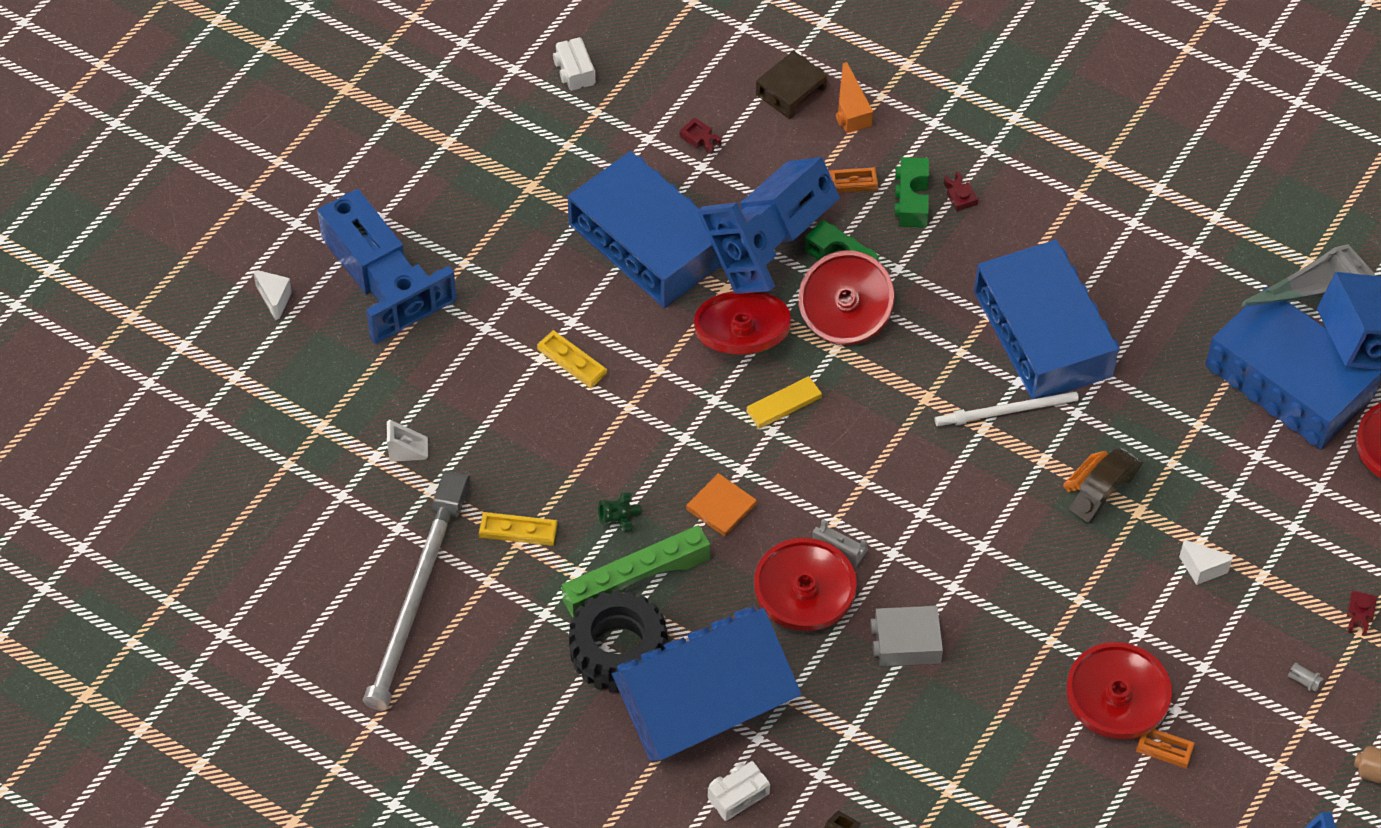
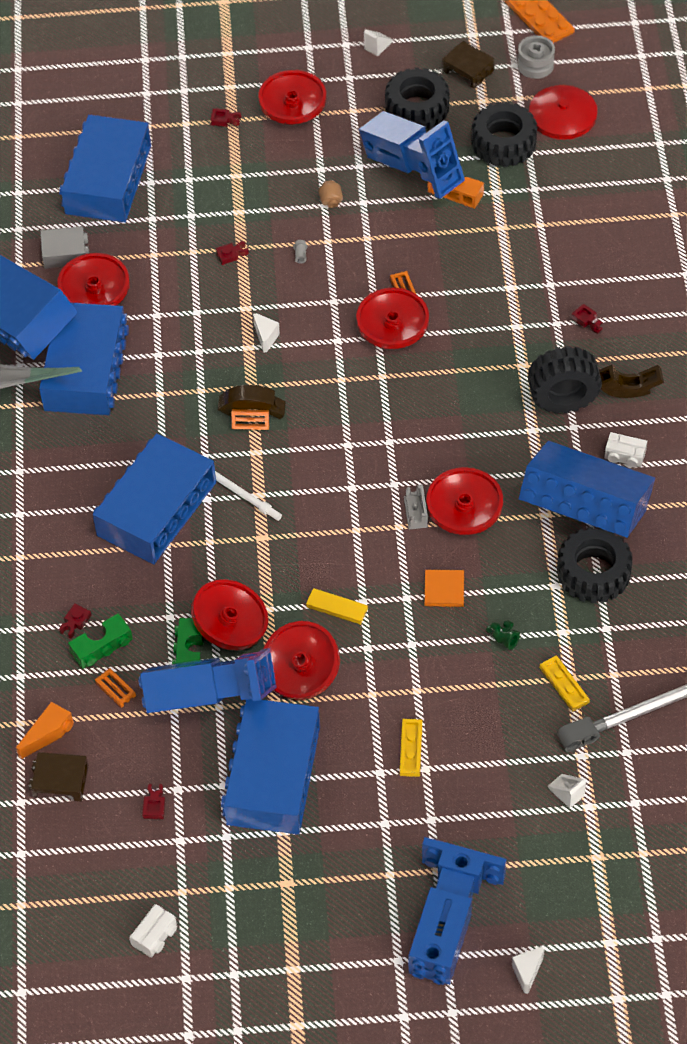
camera: 125 degrees left, 0 degrees up
bright green arch [562,525,710,618] -> none
light grey brick [870,606,943,666] -> none
none -> black tyre [528,346,602,414]

